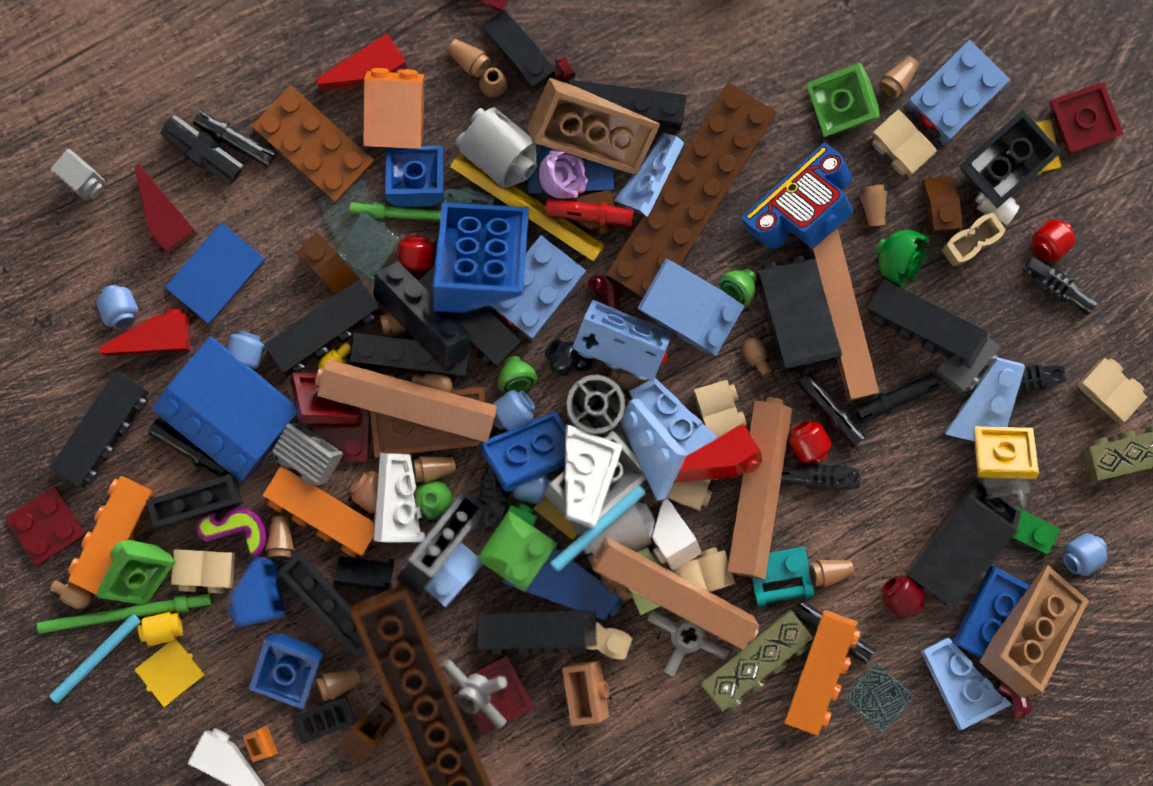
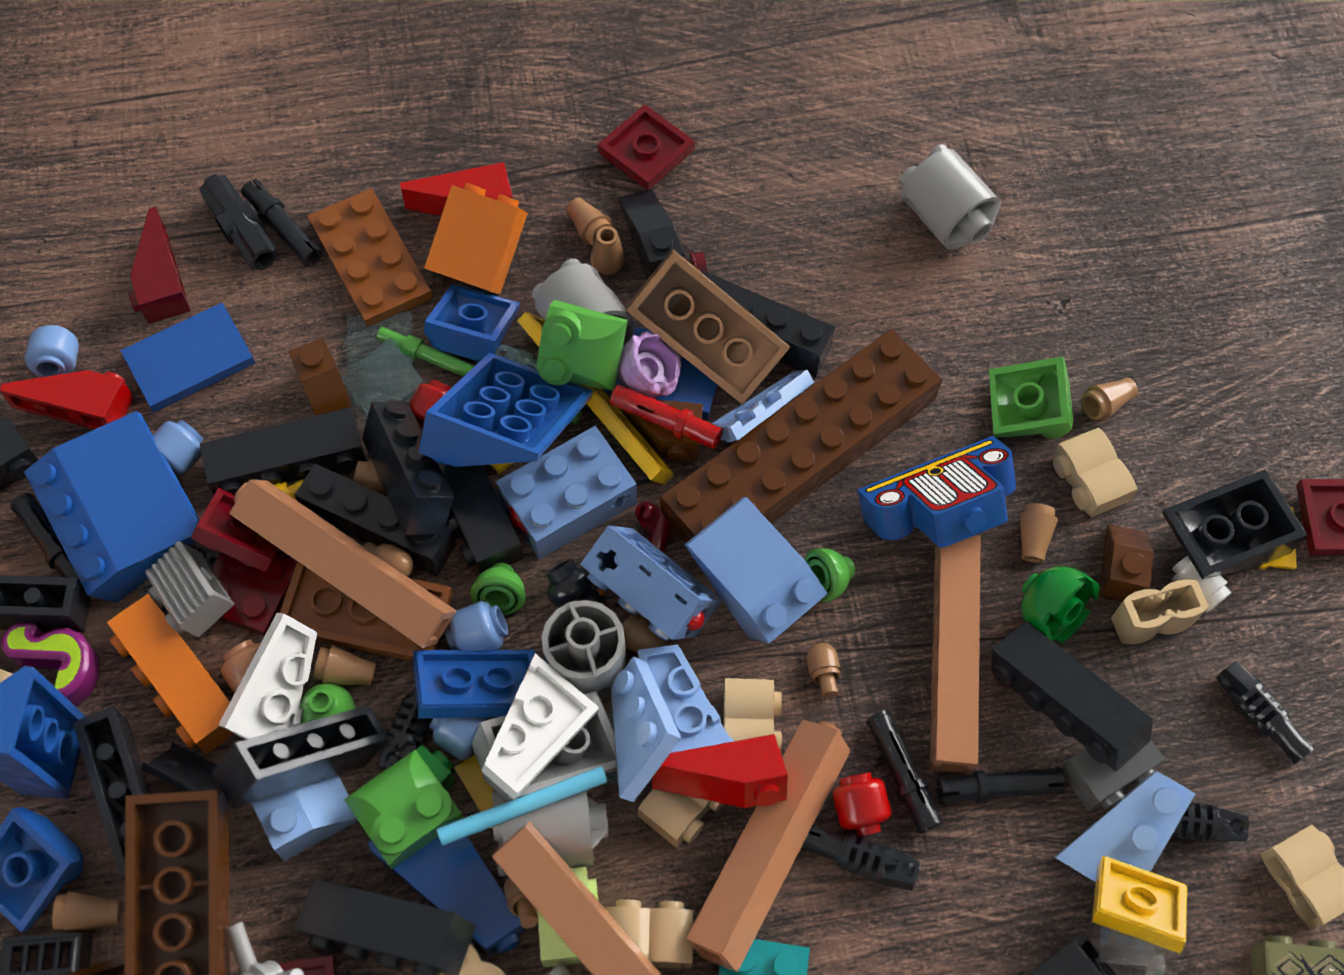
camera: 25 degrees right, 20 degrees down
light grey brick [51,149,105,200] -> none
medium nougat cone [265,516,294,560] -> none
white slope [652,498,702,571] -> none
black slope [756,255,842,374] -> none
medium blue piece [905,40,1010,146] -> none
red head [1032,219,1075,262] -> none
none -> bright green slope [537,300,628,391]

